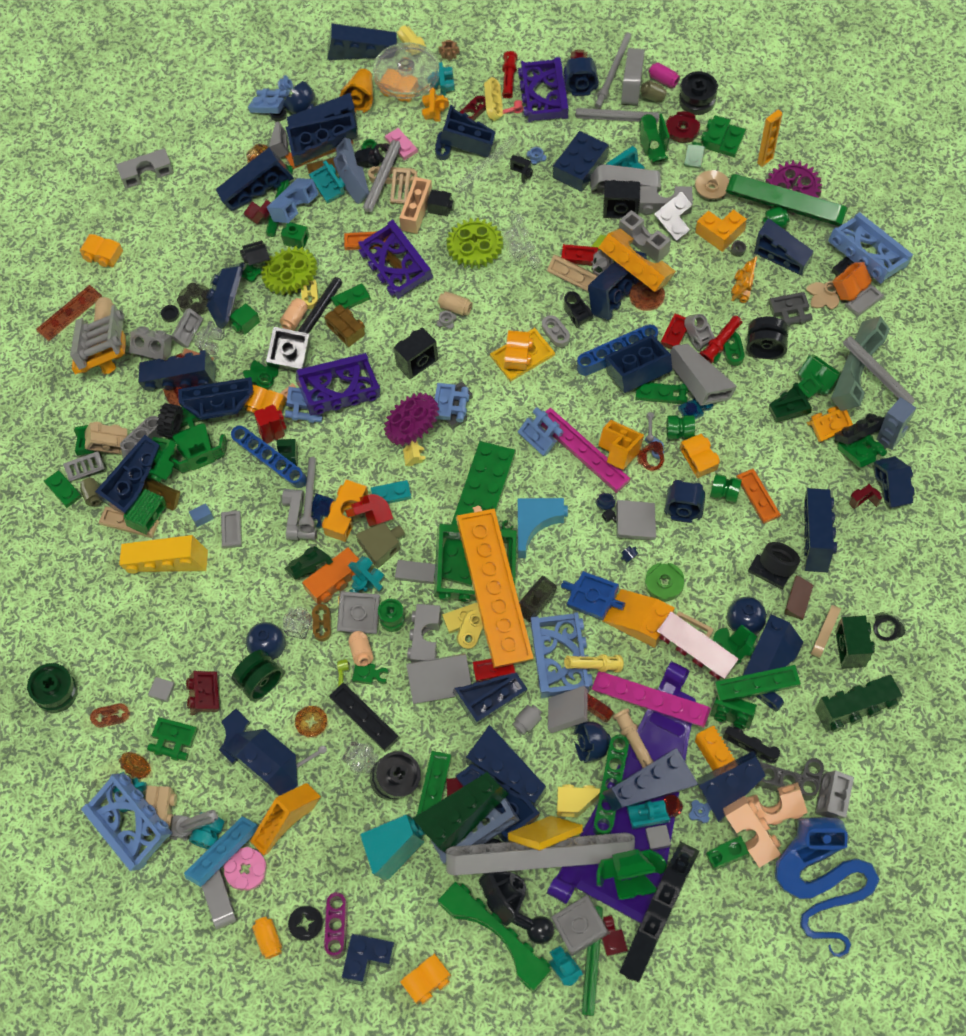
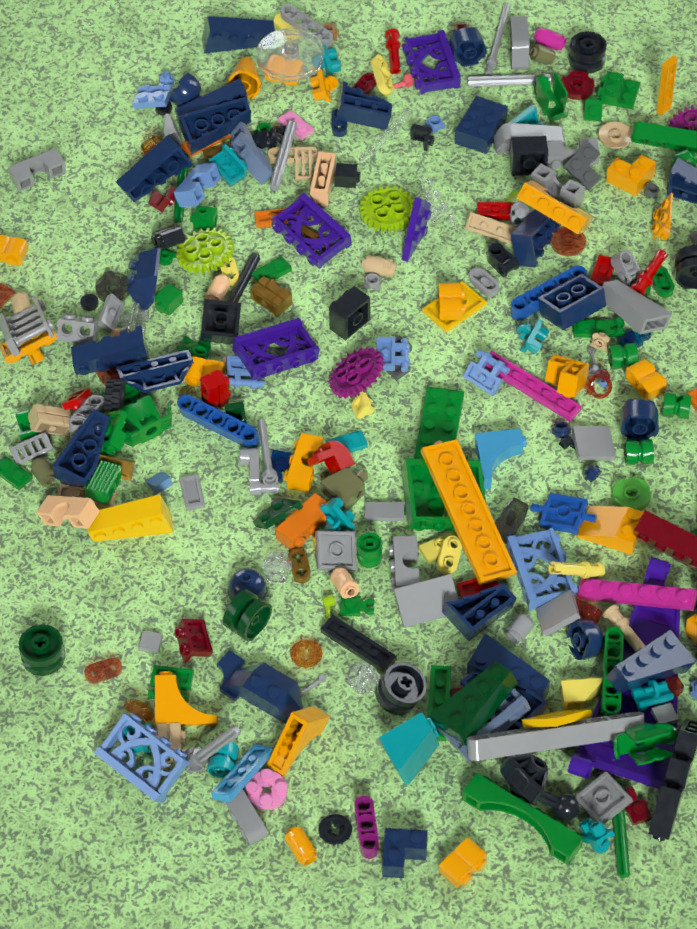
camera: 10 degrees left, 10 degrees down
none -> light nougat arch [36,495,100,529]
none -> red plate [62,388,92,411]
none -> light orange arch [155,671,218,726]
none -> light grey beam [280,4,333,47]
none -> dark purple wing [401,197,432,262]
none -> teal hips [516,318,549,354]
none -> tan plate [590,332,610,351]
none -> green wheel [624,439,654,465]

